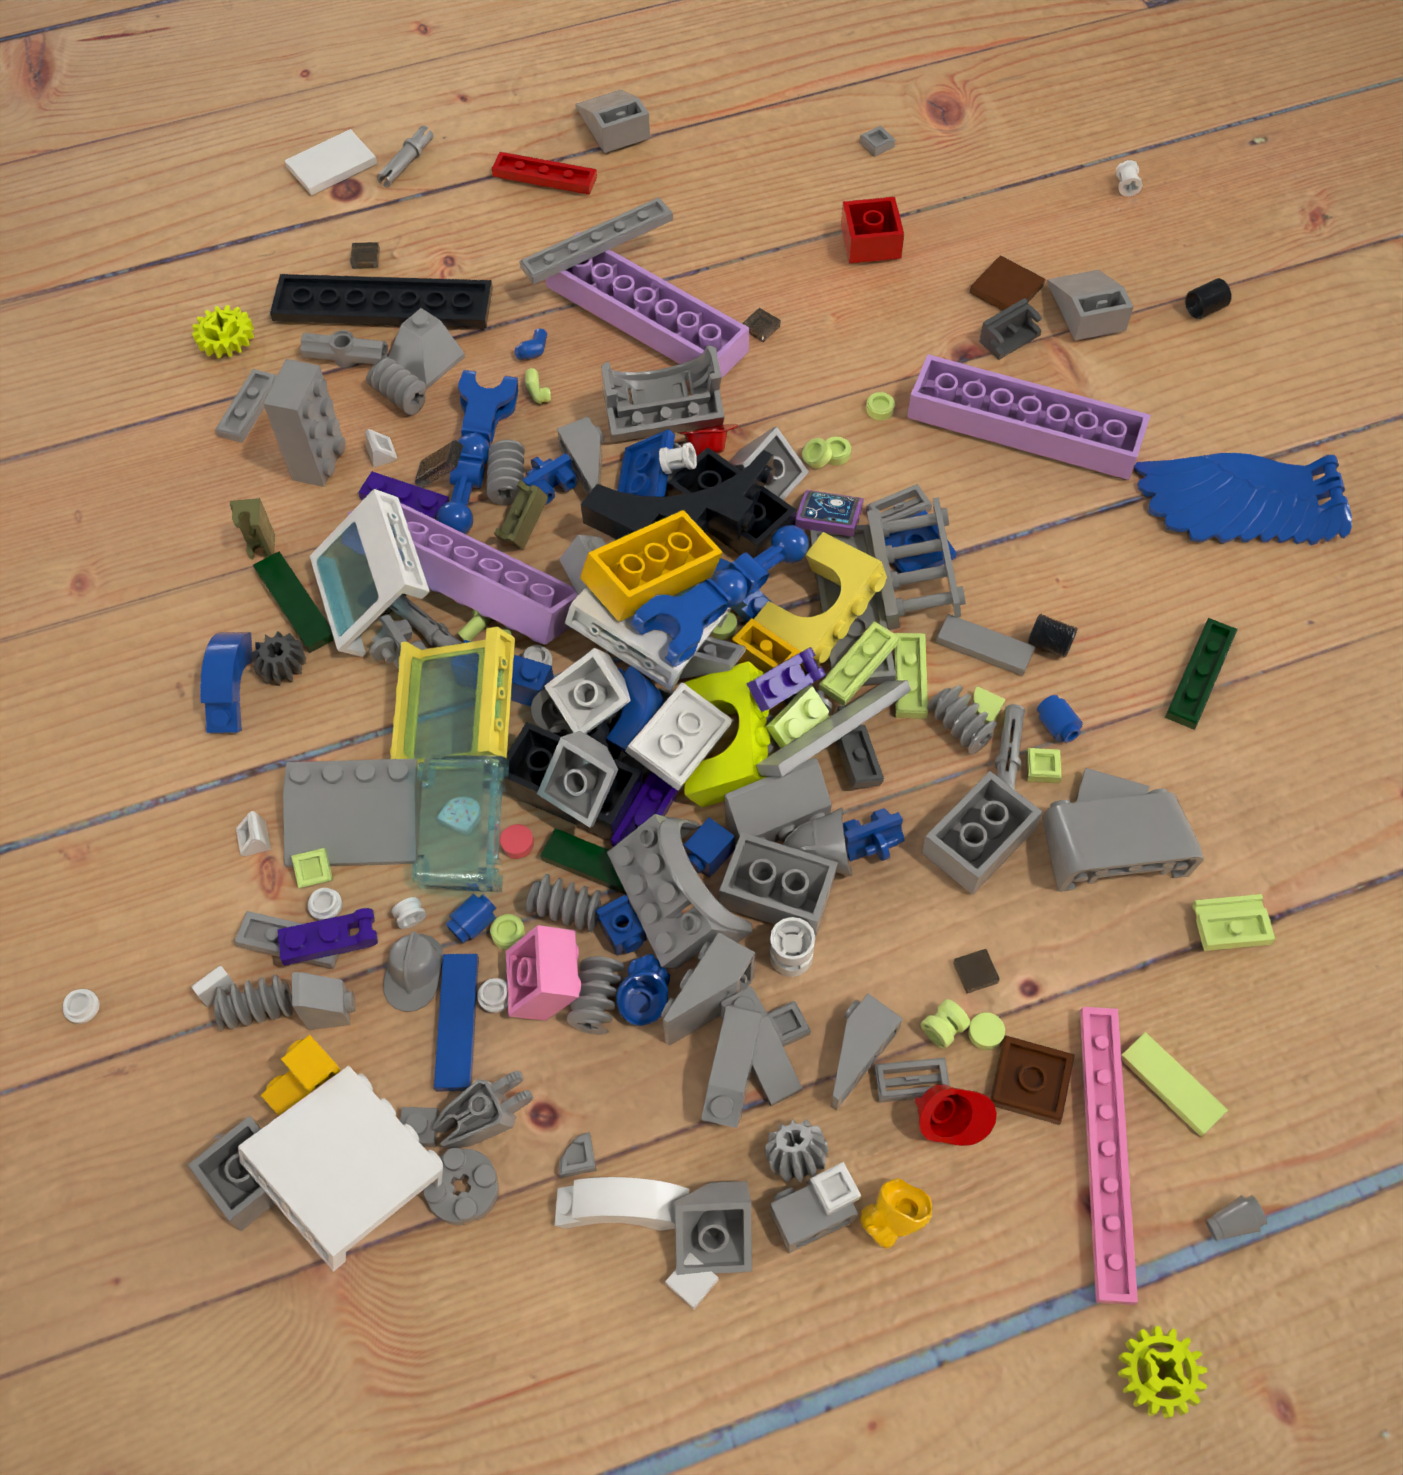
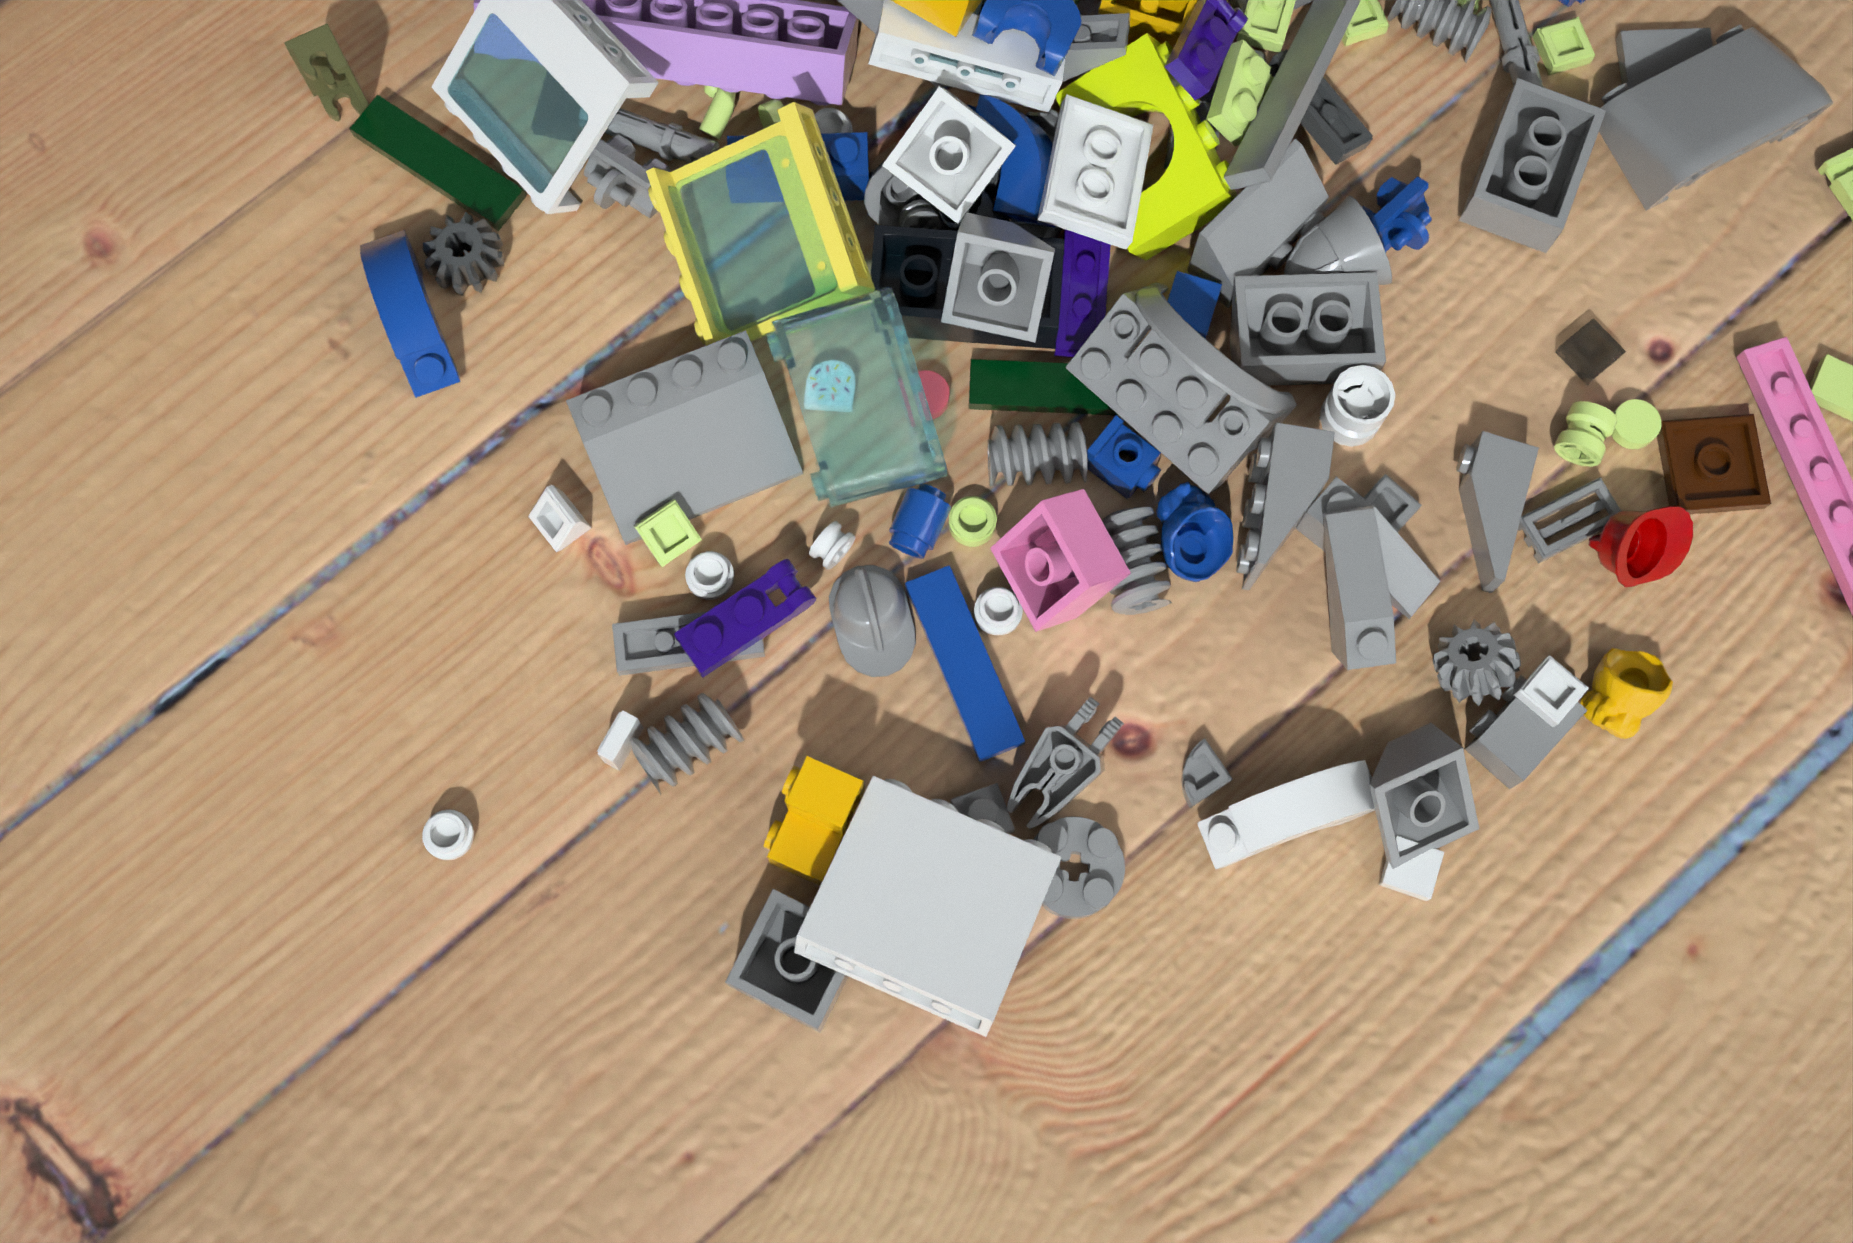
camera: 25 degrees left, 15 degrees up
light grey slope [292,972,355,1030] -> none

